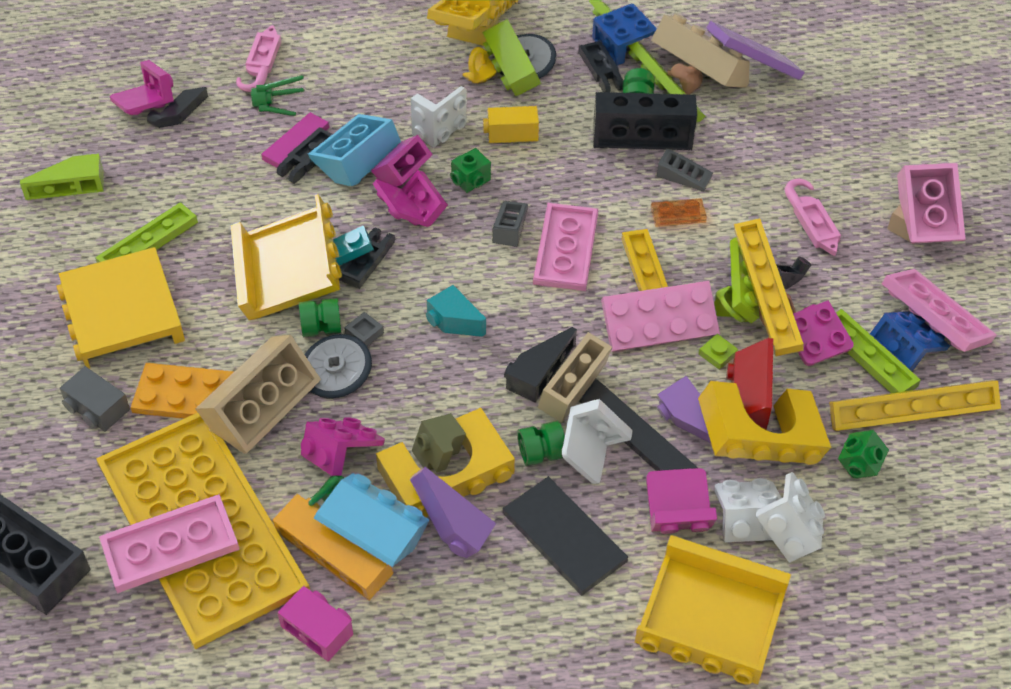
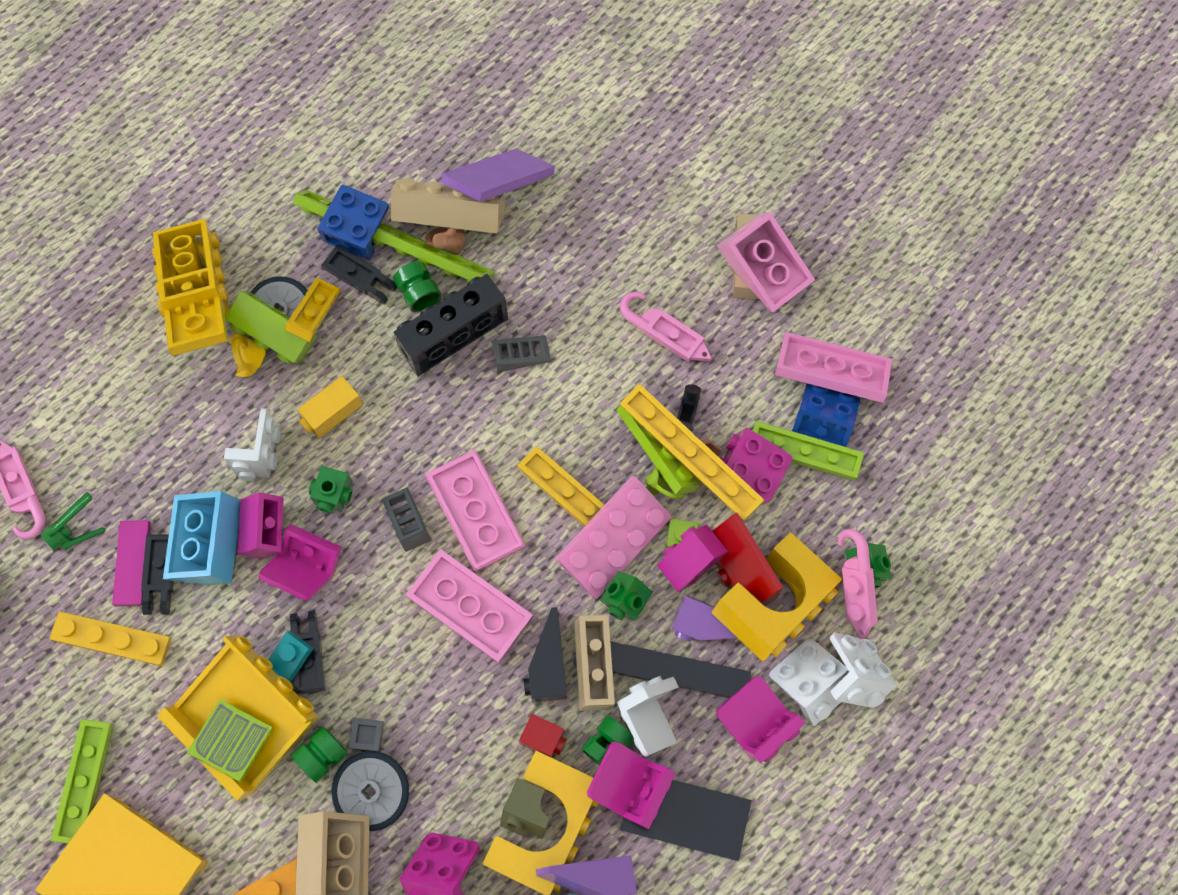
camera: 35 degrees left, 20 degrees up
teal slope [426,285,486,337] -> none
yellow panel [635,535,791,685] -> none
clear orange plate [651,198,707,227] -> none
yellow plate [829,380,1001,431] -> none
none -> yellow plate [49,611,172,667]
none -> tile [187,699,273,783]
none -> yellow tile [284,277,341,342]
none -> bright pink plate [406,549,533,664]
none -> red brick [519,714,567,758]
none -> dark pink bracket [587,741,676,829]
none -> green brick [600,571,653,621]
none -> dark pink brick [657,524,728,592]
none -> bright pink plate [838,529,878,639]

